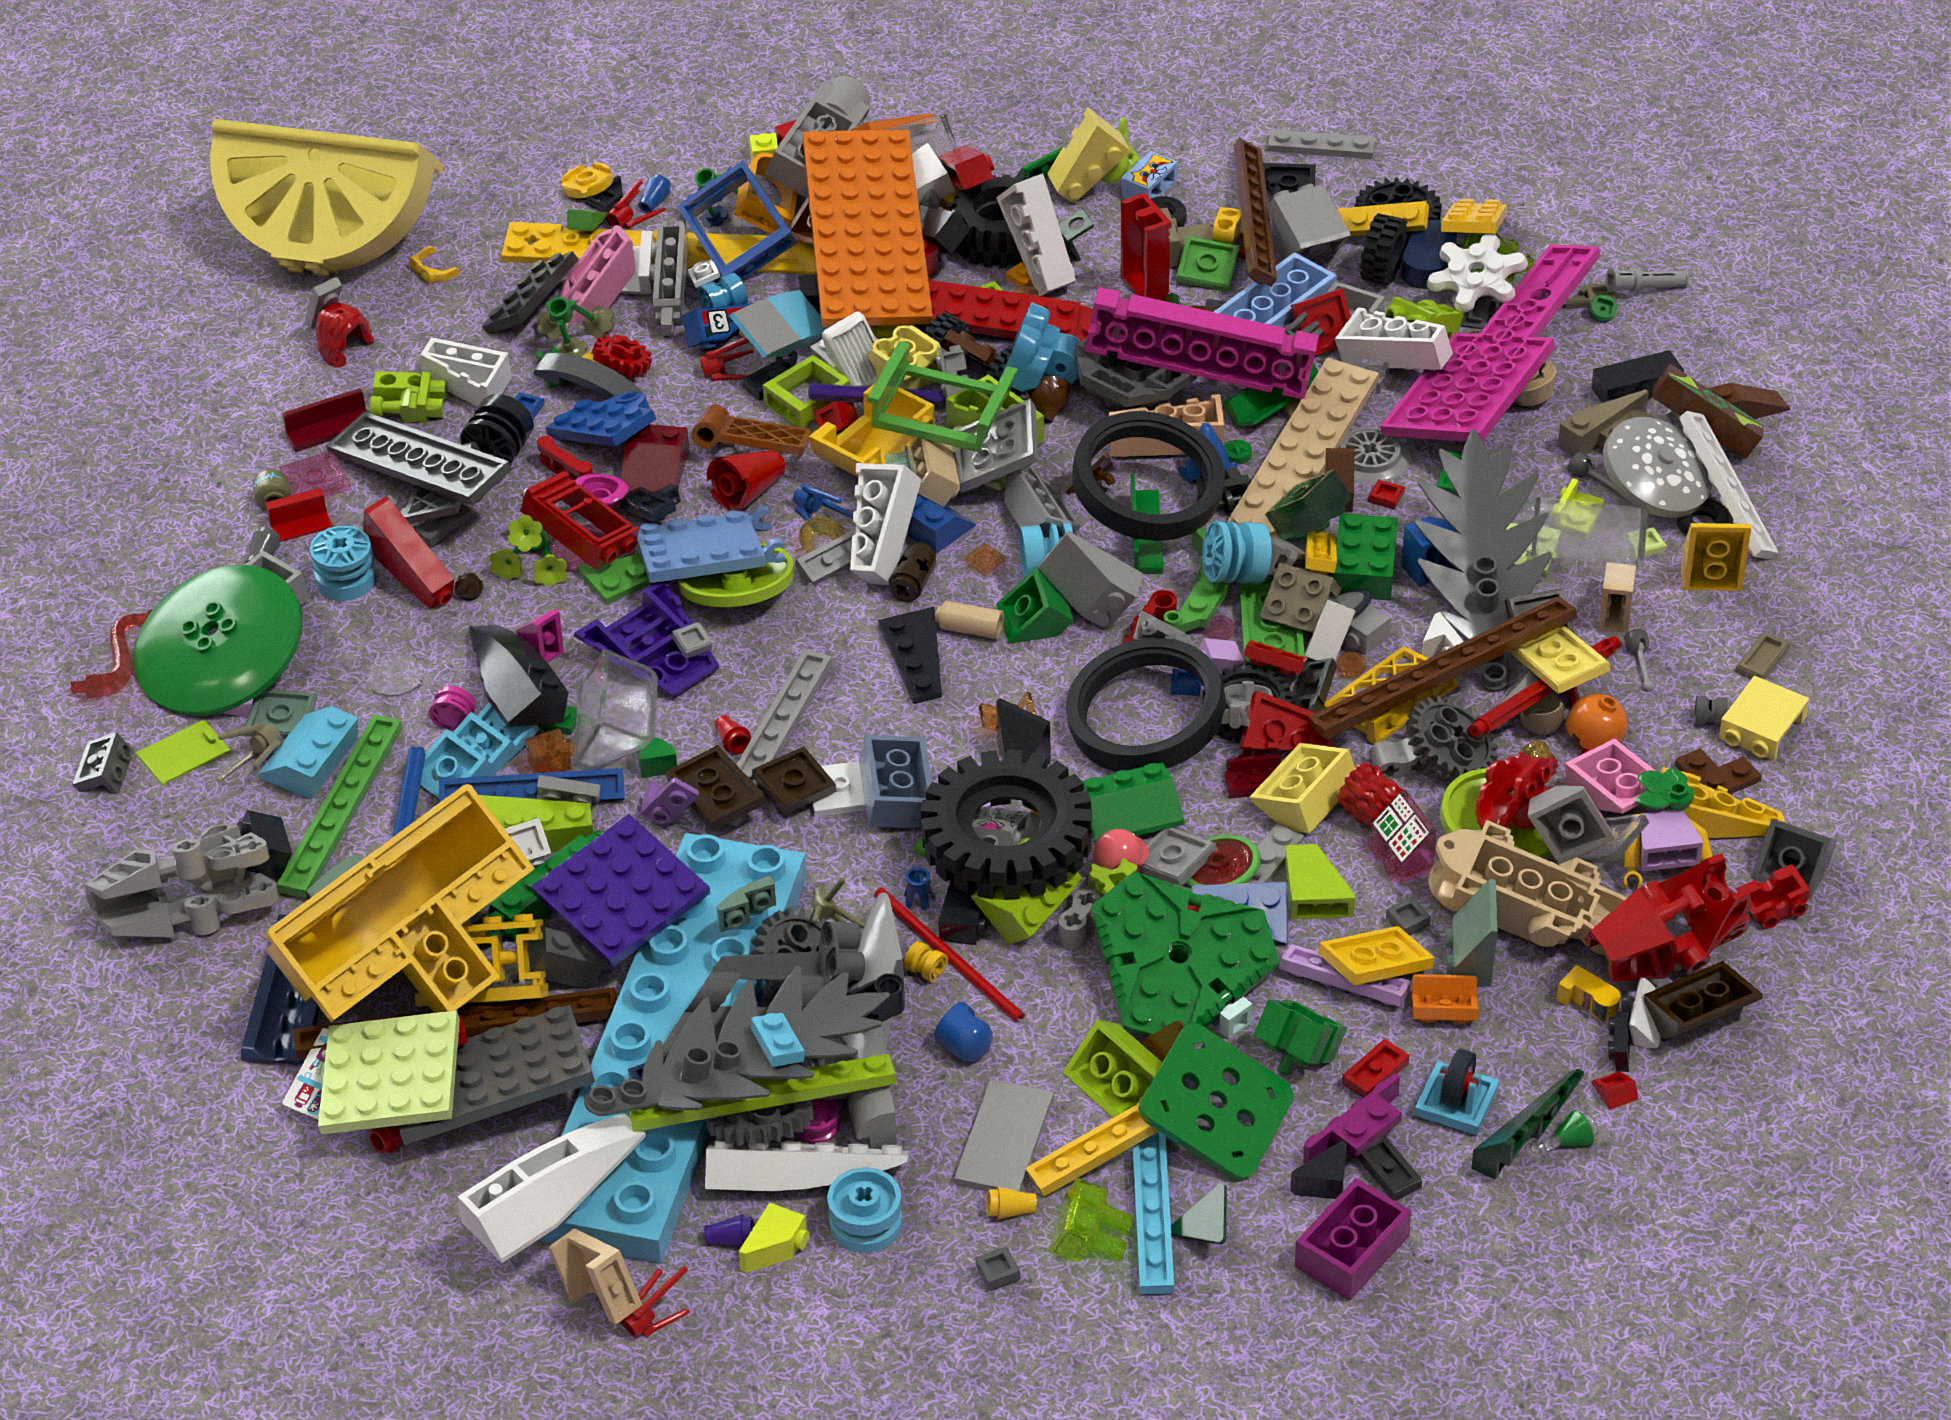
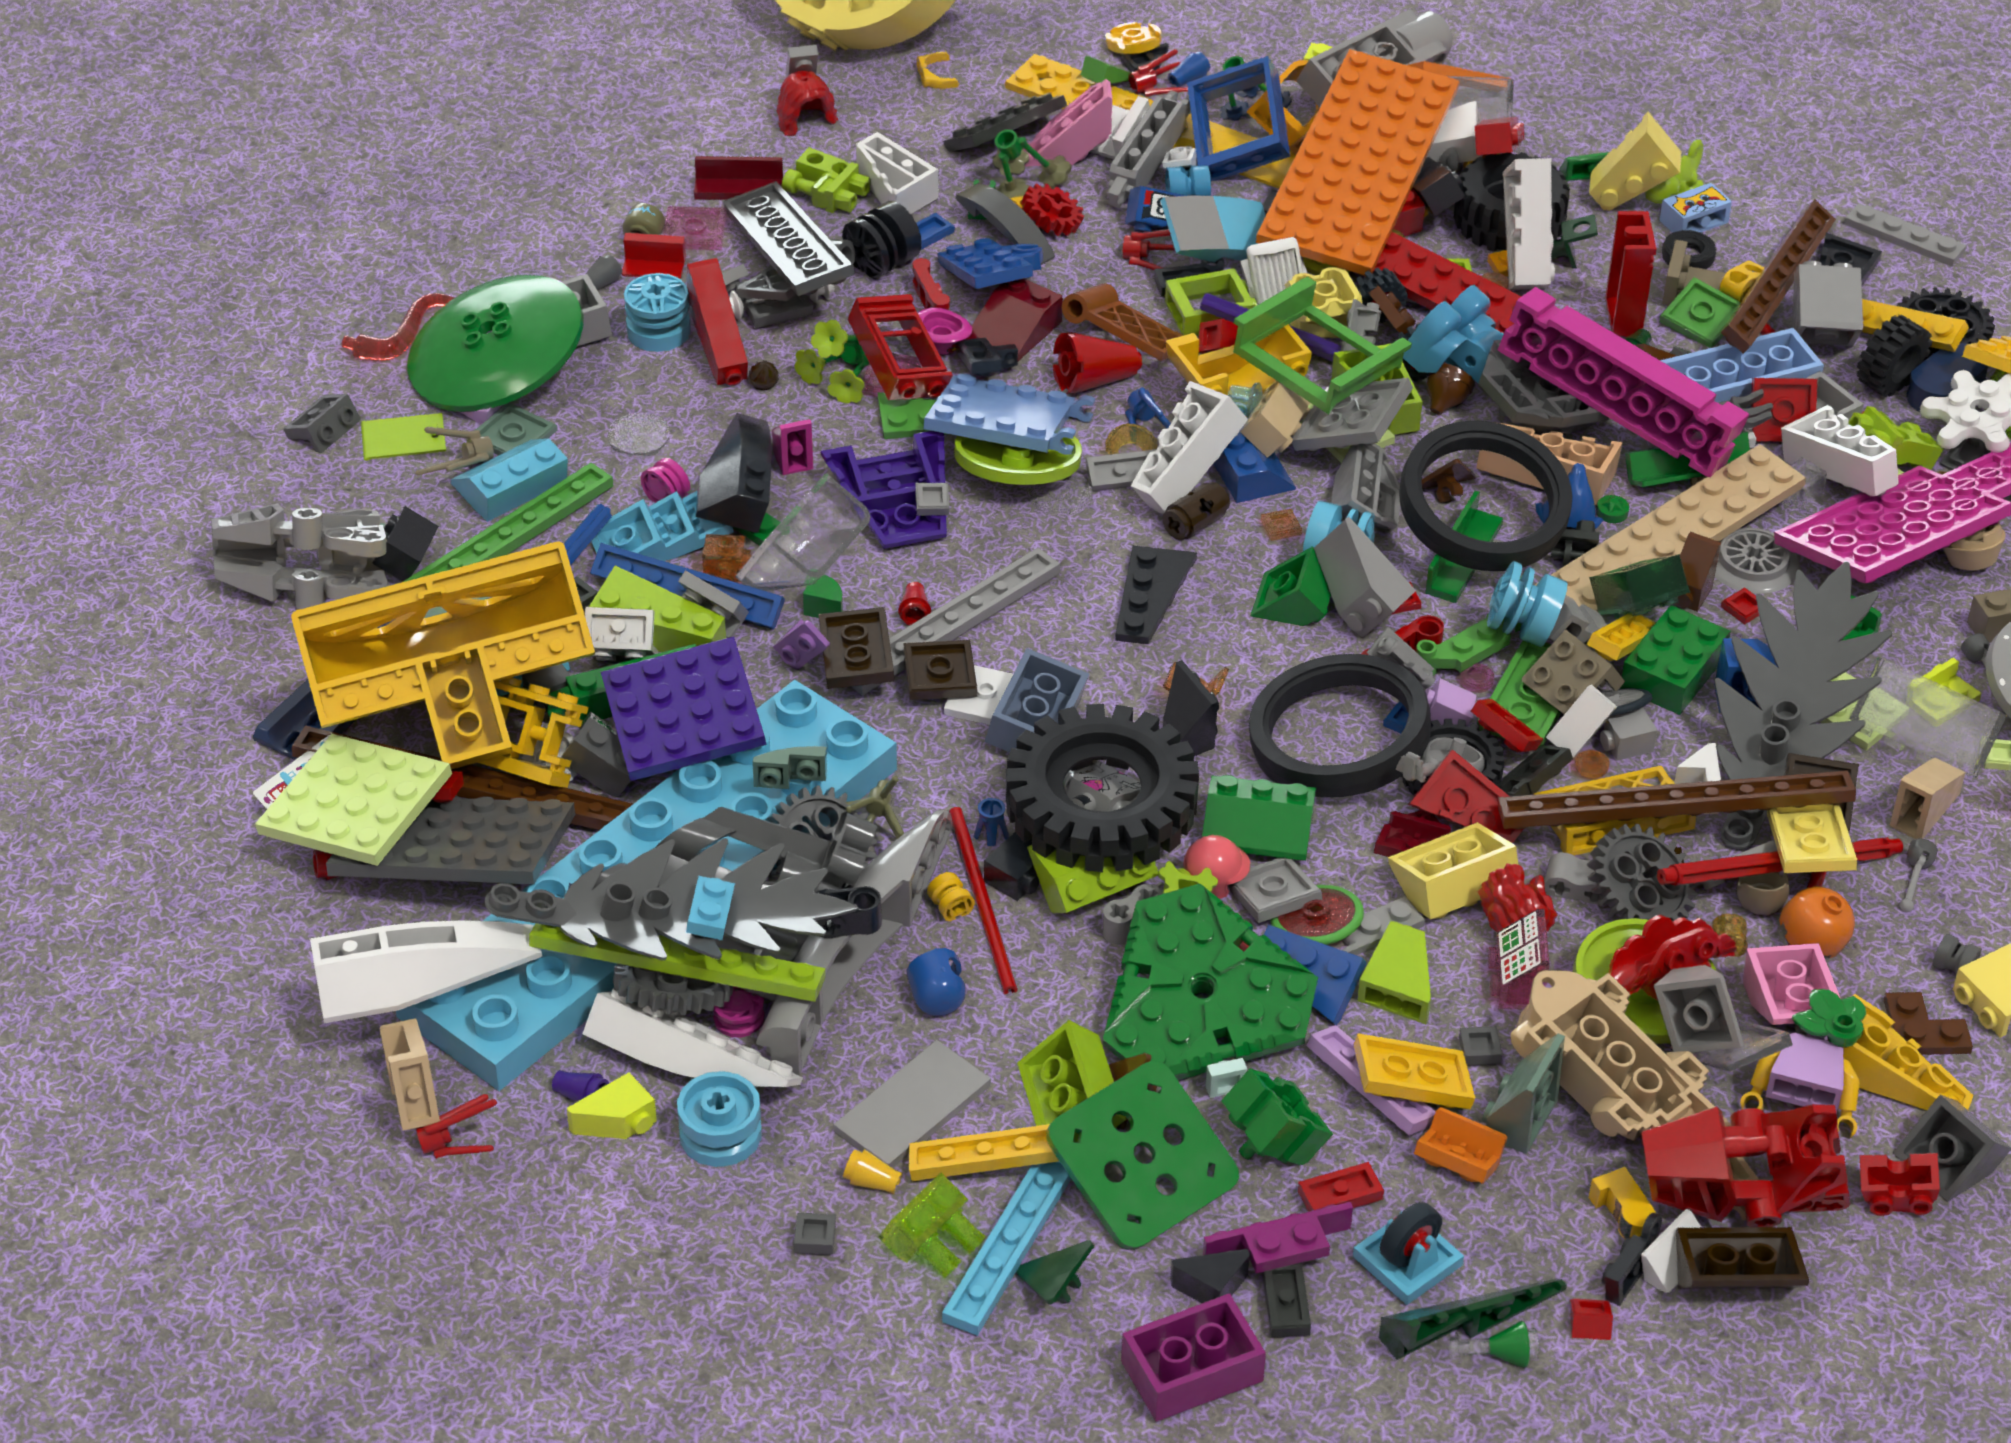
camera: 25 degrees right, 0 degrees up
tan brick [935,600,1004,640] -> none

